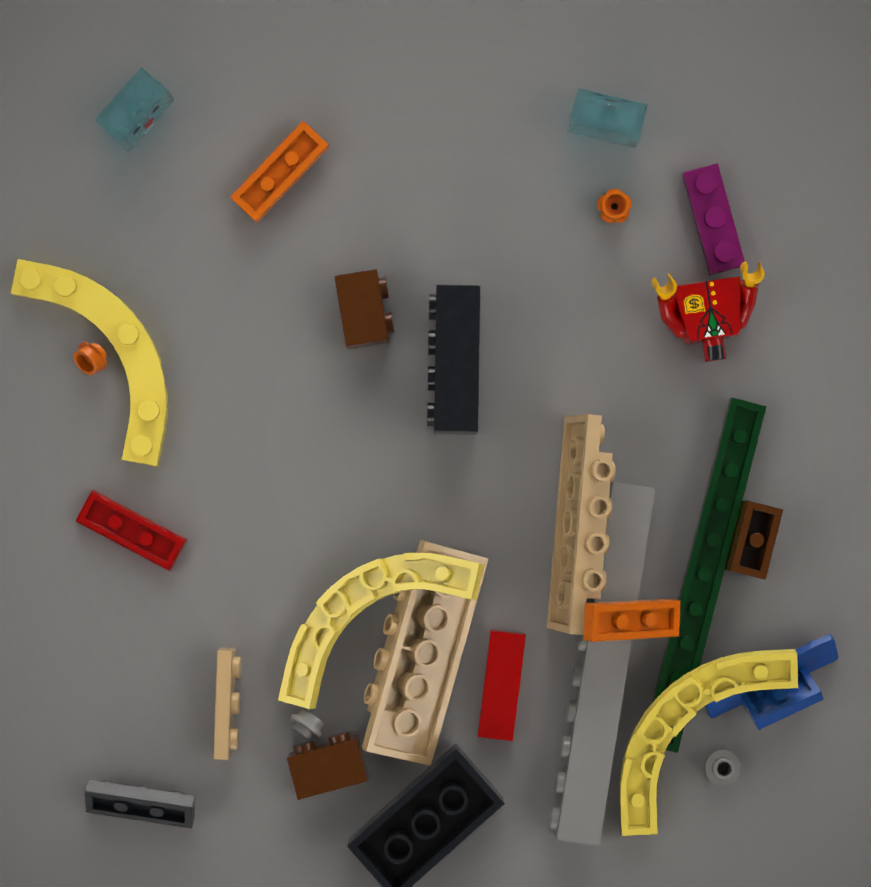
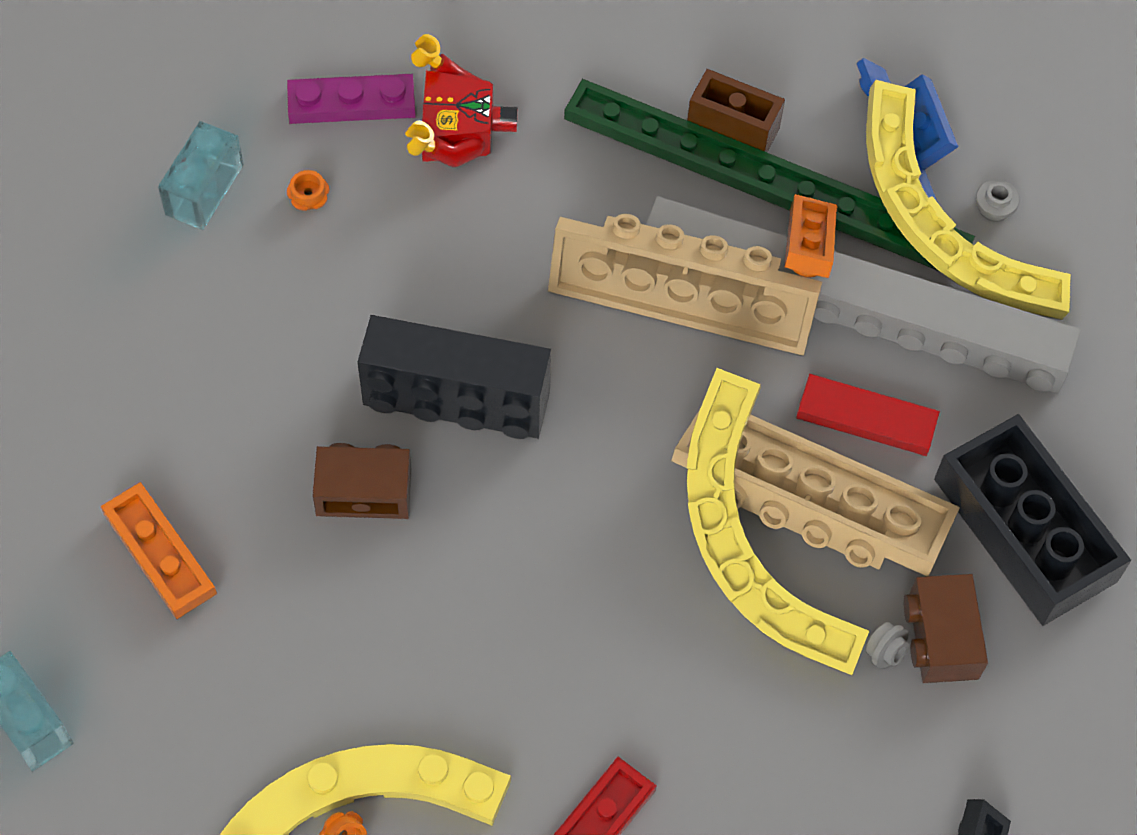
camera: 80 degrees left, 25 degrees down
tan plate [214,648,242,760] -> none

